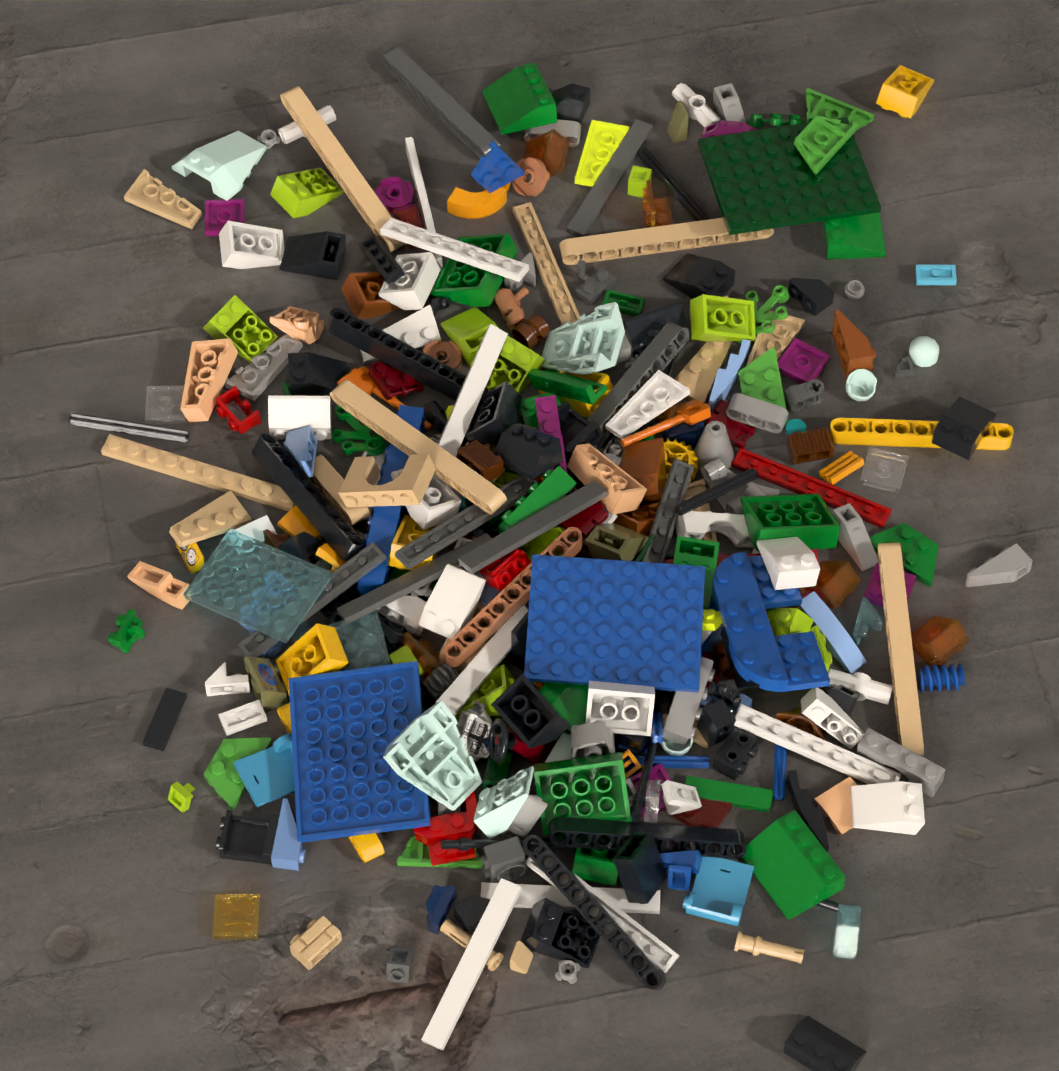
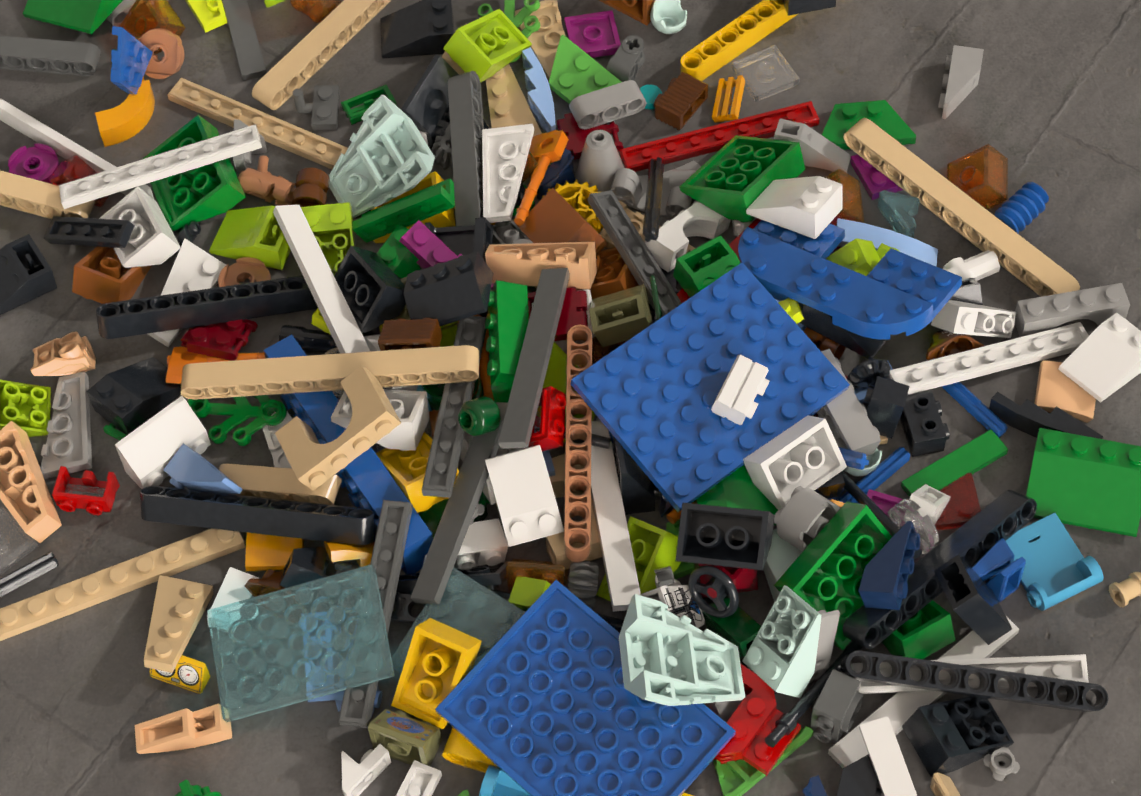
camera: 40 degrees left, 0 degrees up
none -> dark green head [458,396,501,436]
none -> white brick [711,355,770,425]
none -> dark blue slope [859,521,920,610]

